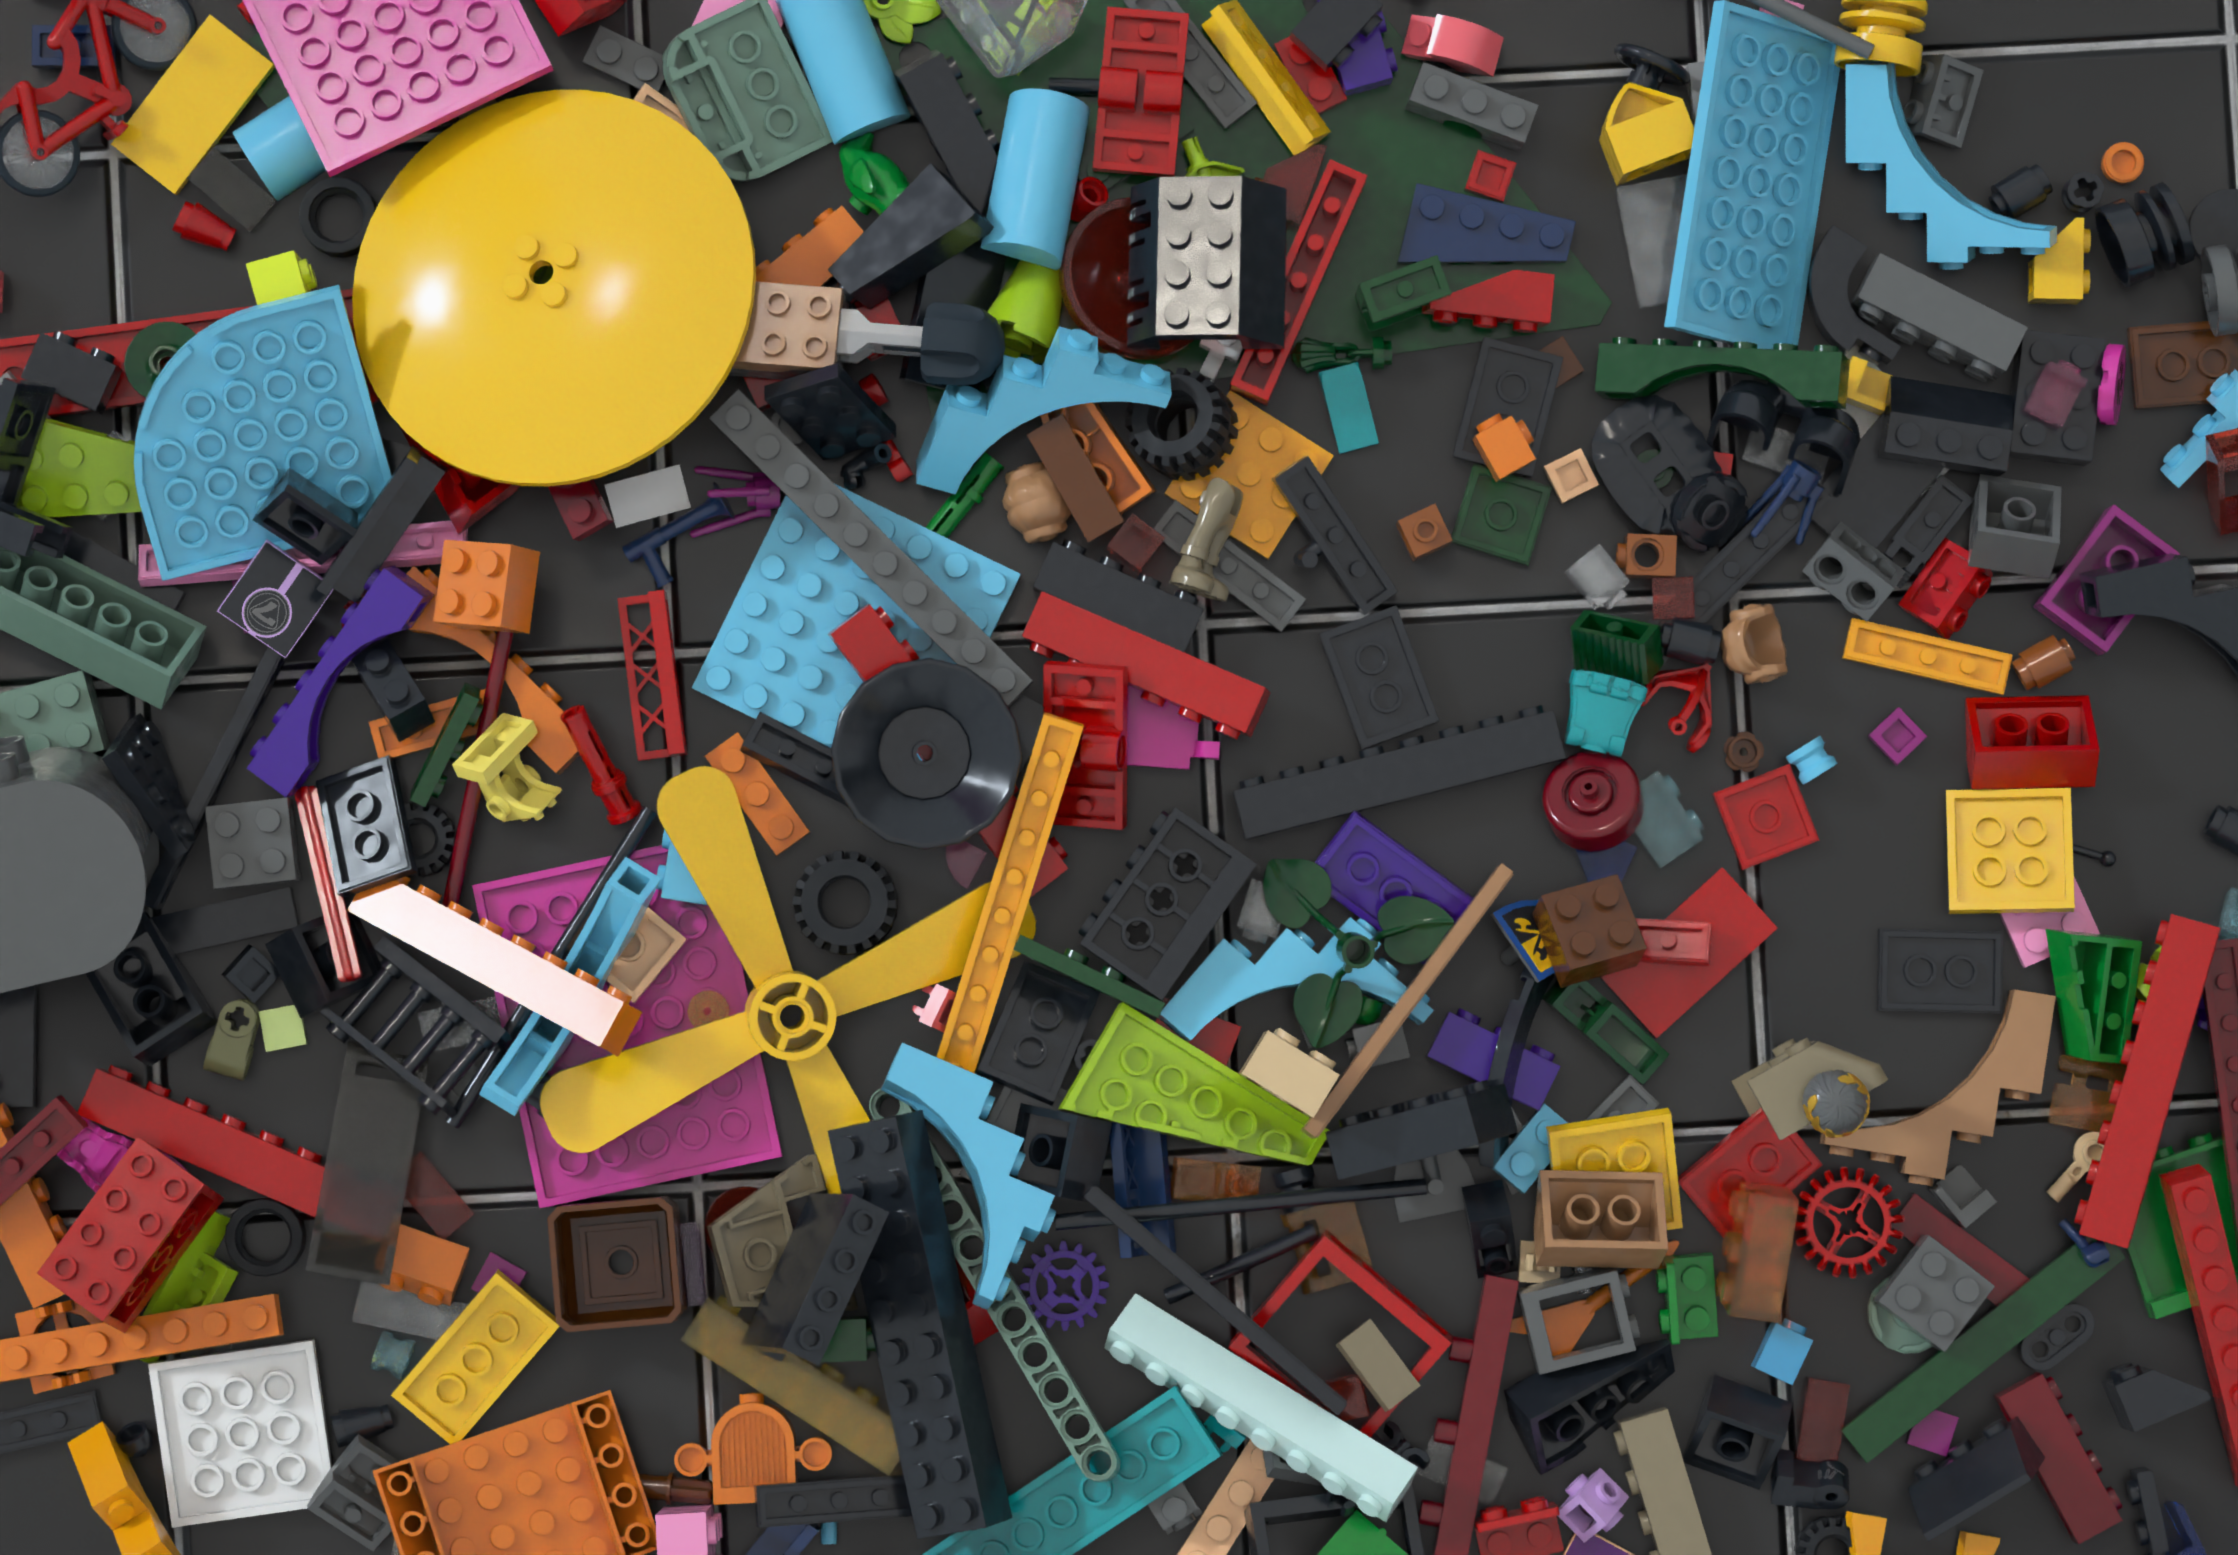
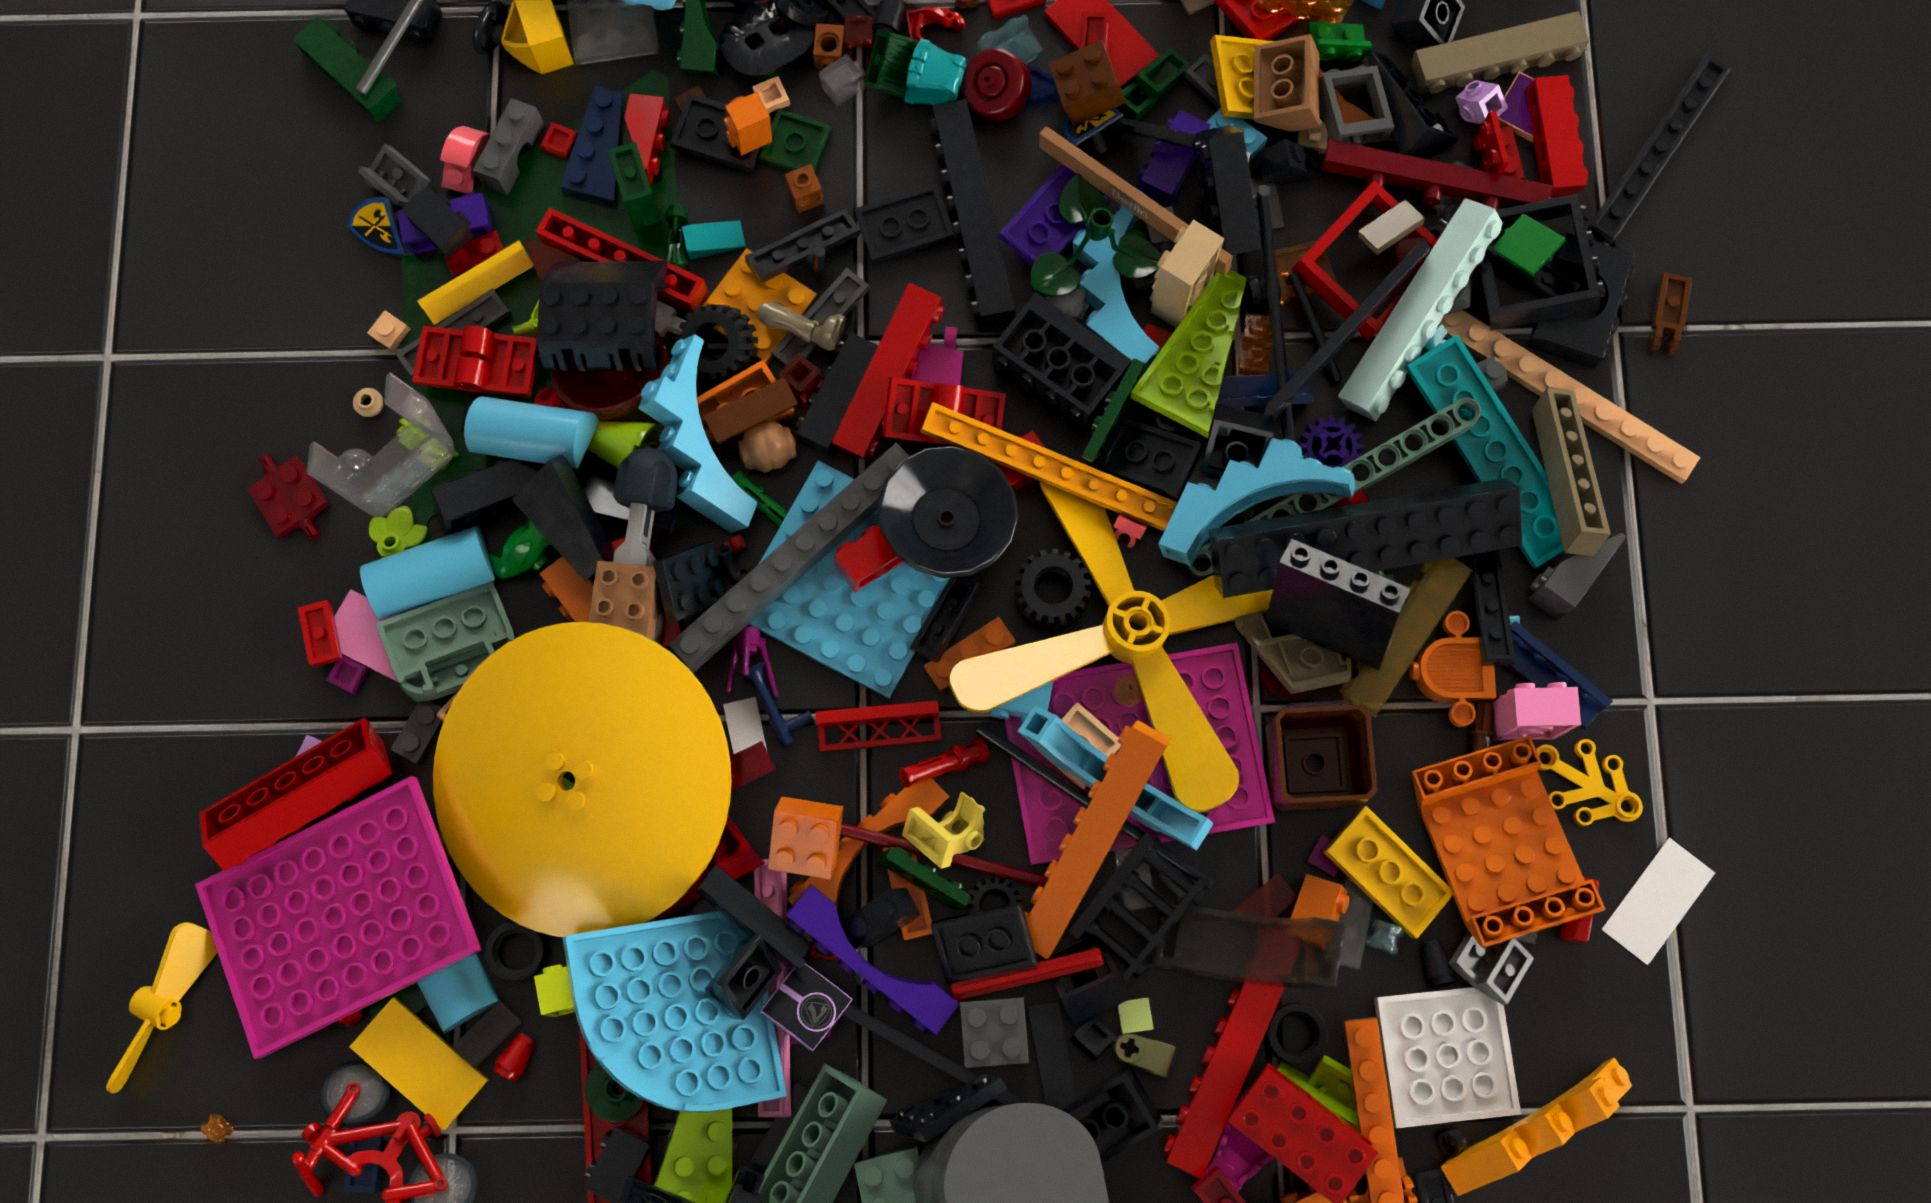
camera: 85 degrees left, 10 degrees down
clear pink tile [946,841,987,890] -> none

